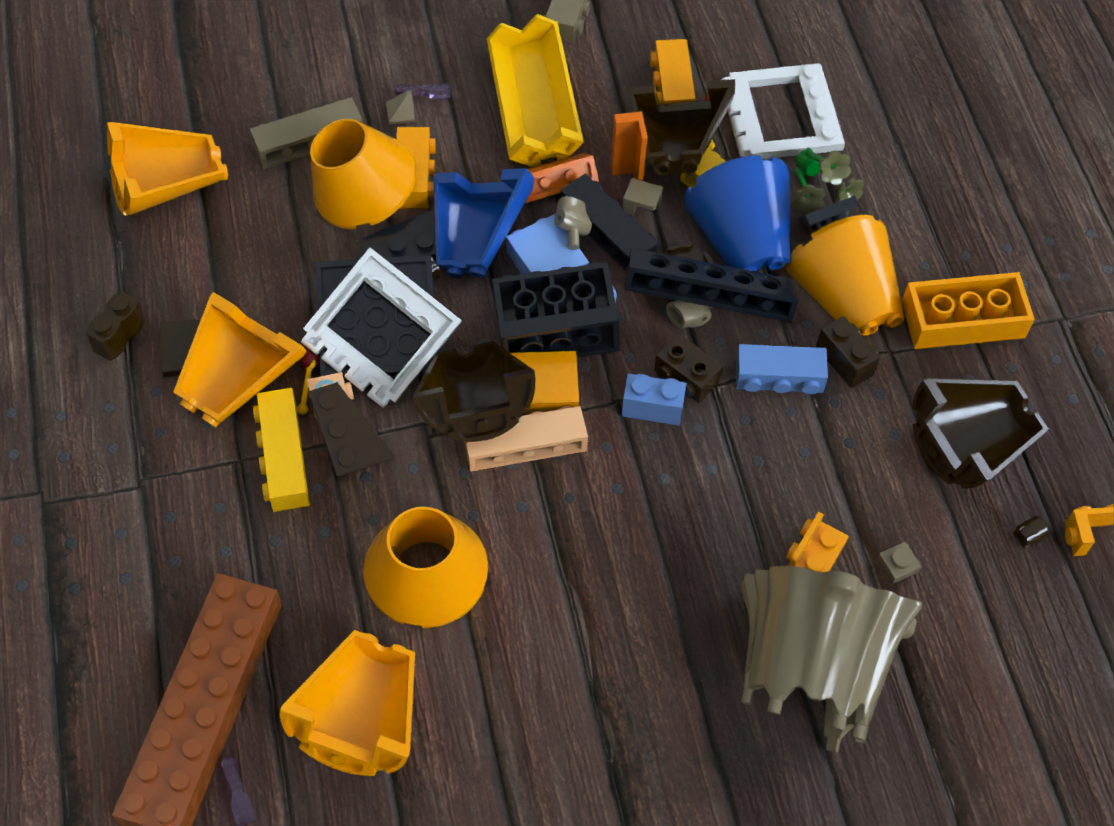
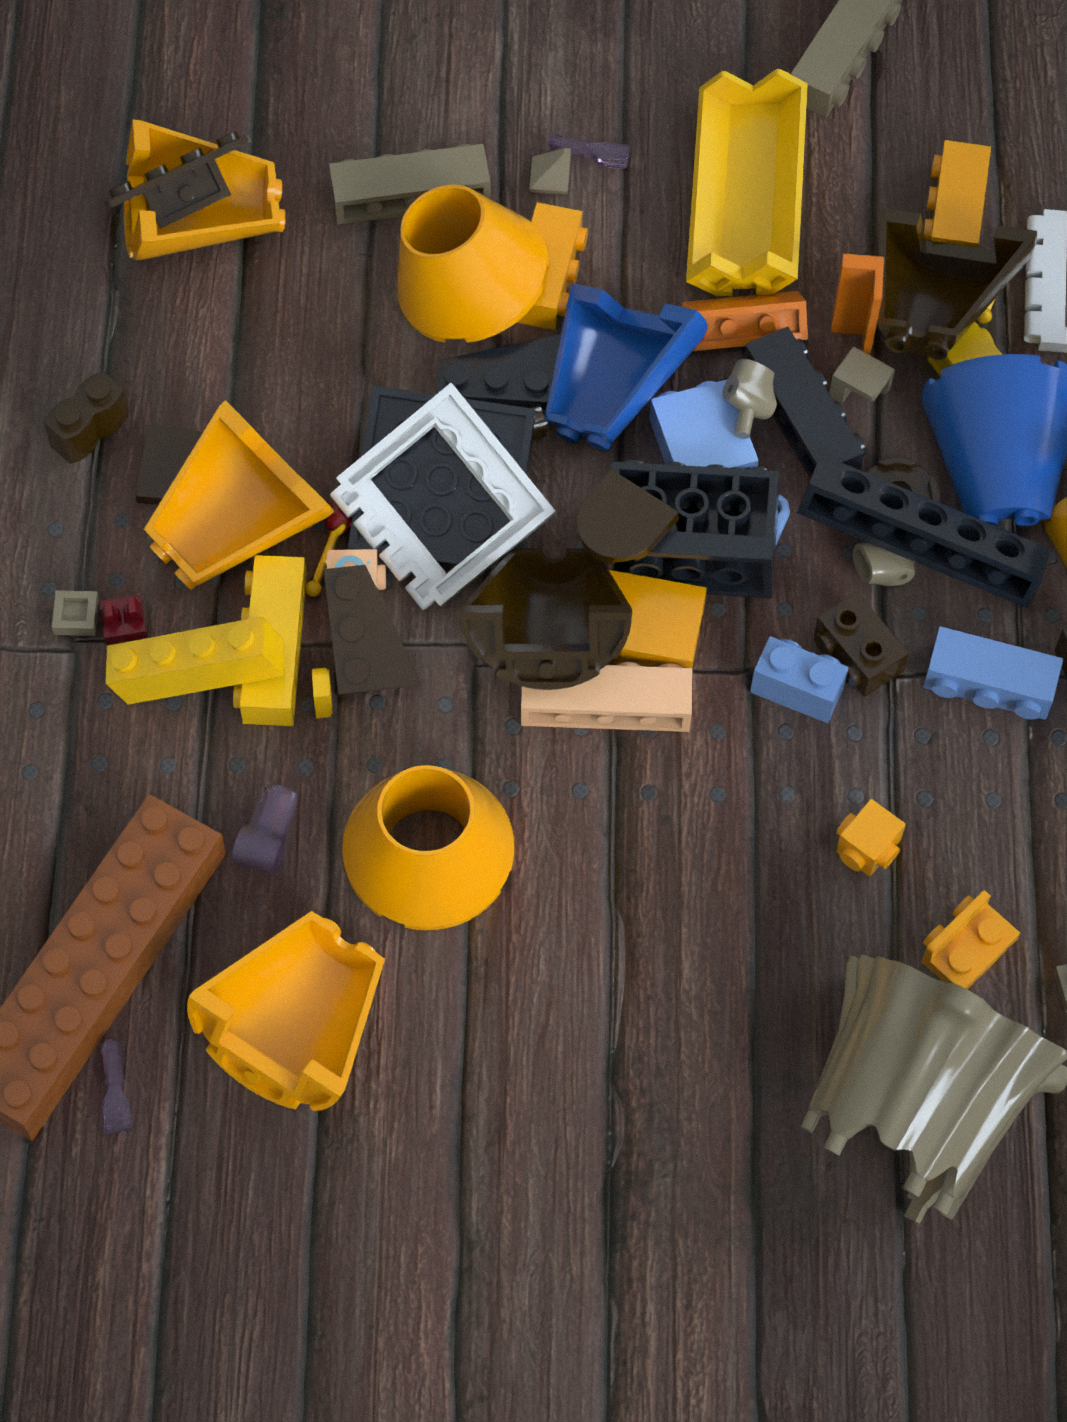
camera: 15 degrees right, 5 degrees up
none -> dark tan plate [52,590,99,636]
none -> dark red tile [99,595,148,645]
none -> dark brown bracket [104,131,252,228]
none -> yellow brick [105,616,283,705]
none -> clear purple piece [232,784,299,874]
none -> yellow tile [312,668,333,718]
none -> dark brown tile [577,469,679,564]
none -> light orange brick [836,799,906,877]

